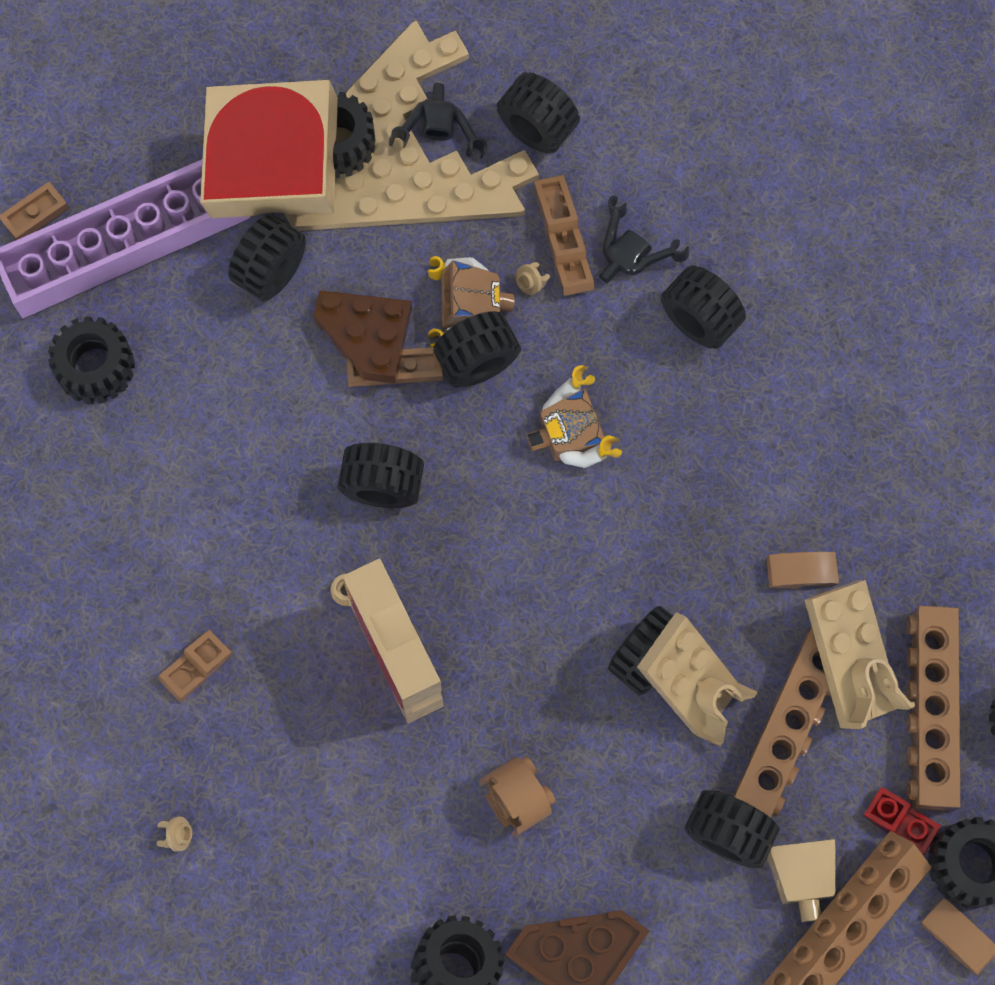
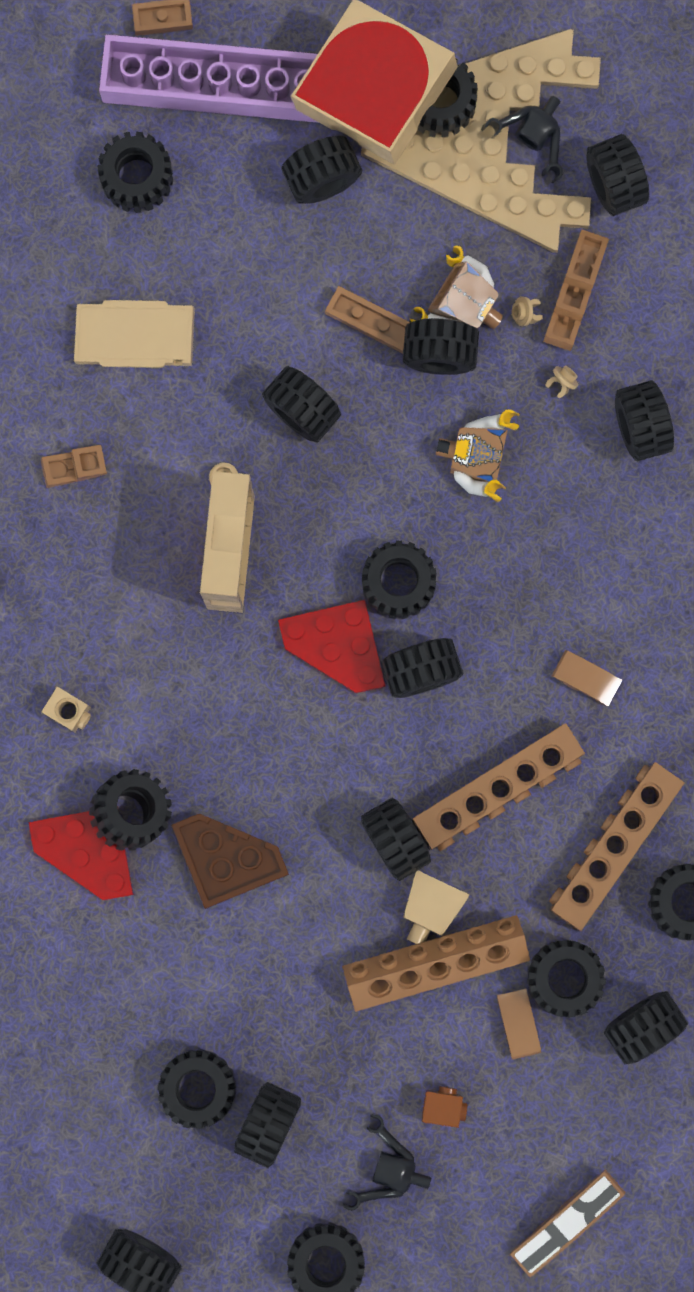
camera: 35 degrees right, 10 degrees up
reddish brown plate [313,290,412,384] -> none
medium nougat brick [480,756,556,837] -> none
black piece [599,196,689,284] -> none
tan plate [637,612,757,747] -> none
tan plate [804,580,915,729] -> none
red slope [864,787,941,856] -> none
none -> tan brick [42,687,91,733]
none -> tan piece [74,300,195,368]
none -> red plate [278,600,385,694]
none -> black tyre [362,541,437,619]
none -> tan plate [546,366,578,398]

